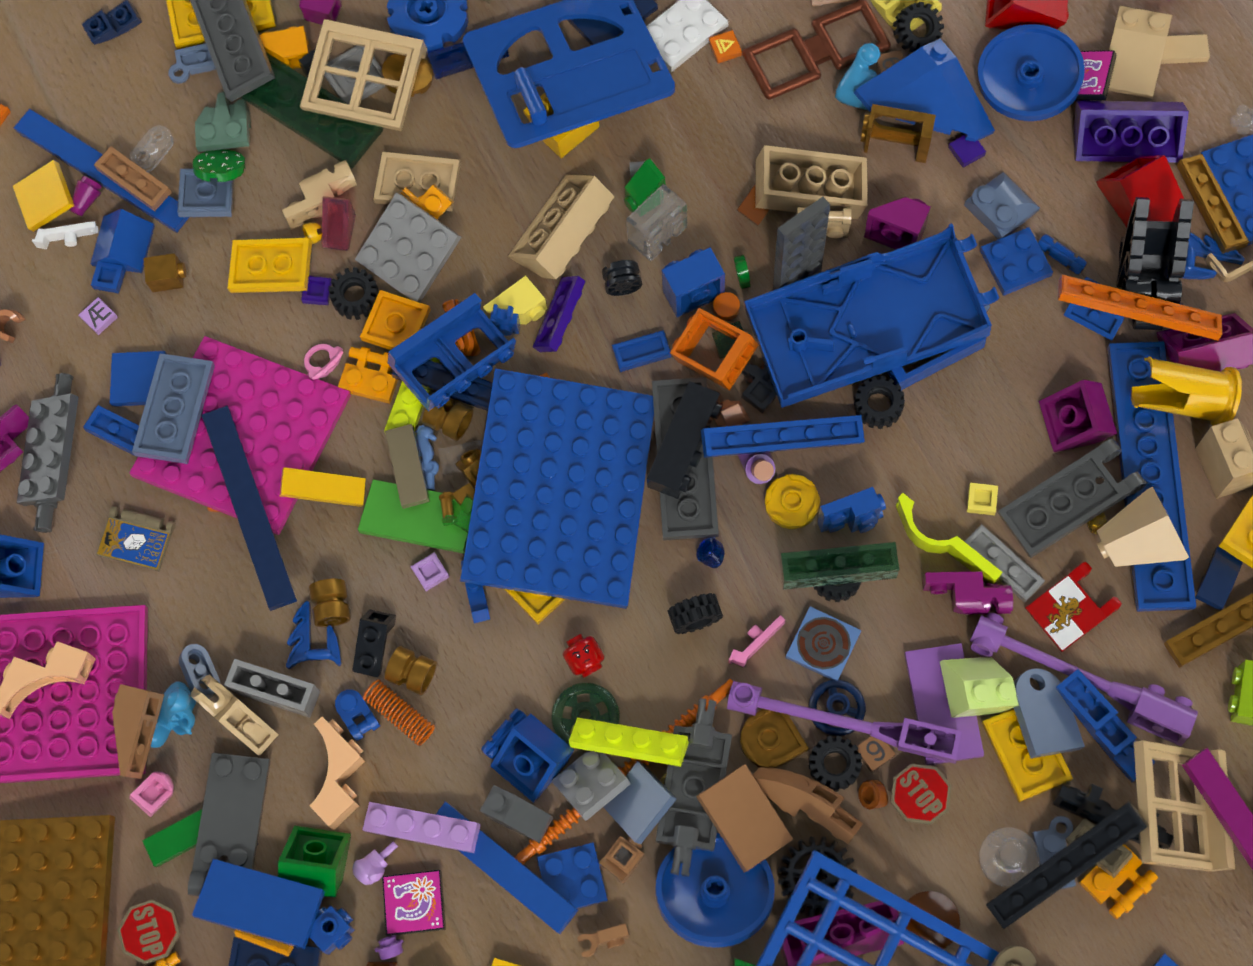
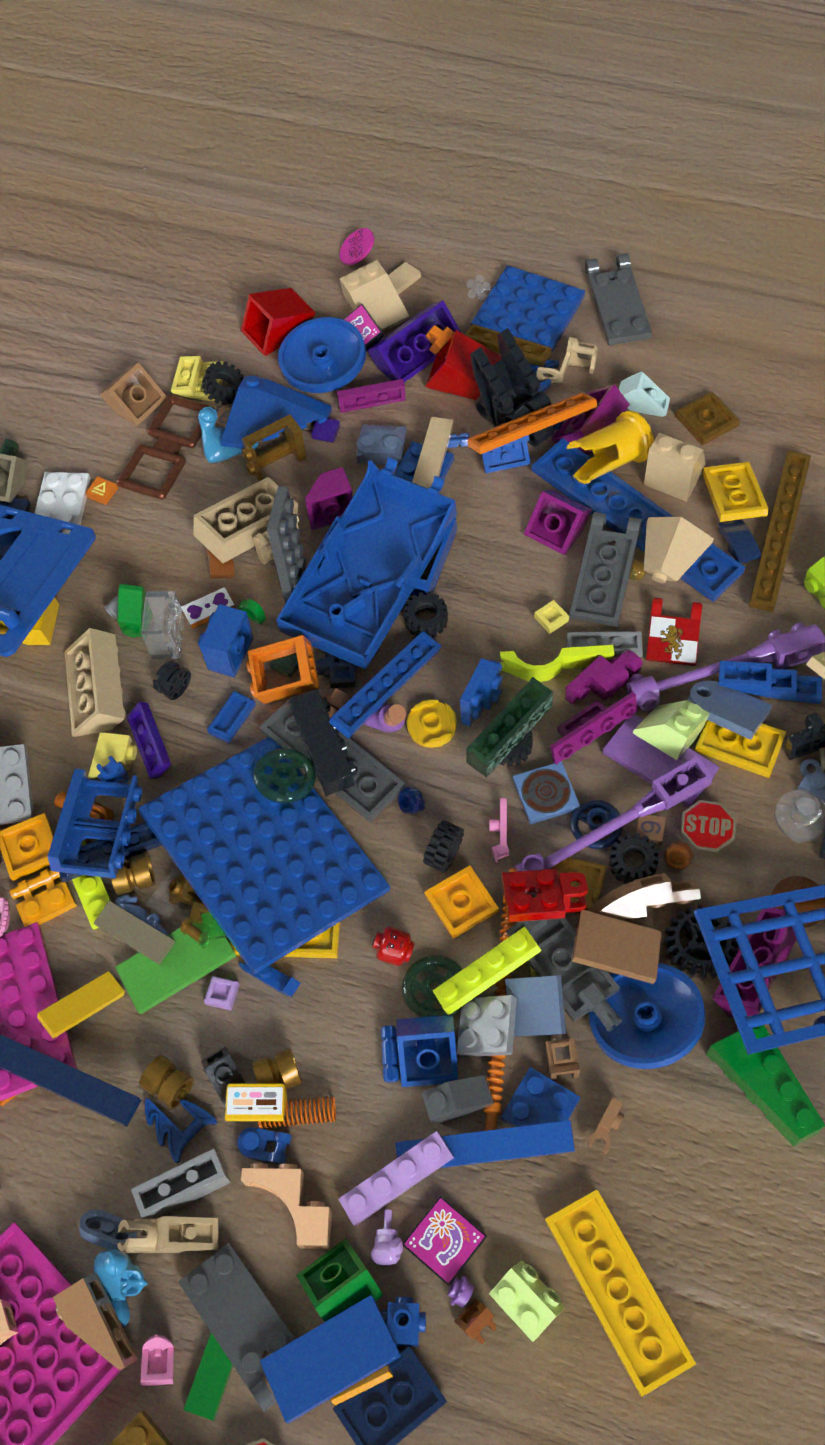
camera: 45 degrees left, 10 degrees down
orange tile [713,292,740,321] -> none
none -> tile [181,587,235,629]
none -> slope [225,1084,287,1121]
none -> clear green plate [253,748,316,803]
none -> magenta plate [337,379,406,413]
none -> tan tile [412,417,454,489]
none -> light orange plate [424,865,499,939]
none -> orange tile [425,325,454,355]
none -> red plate [502,869,588,922]
none -> magenta bracket [550,692,638,764]

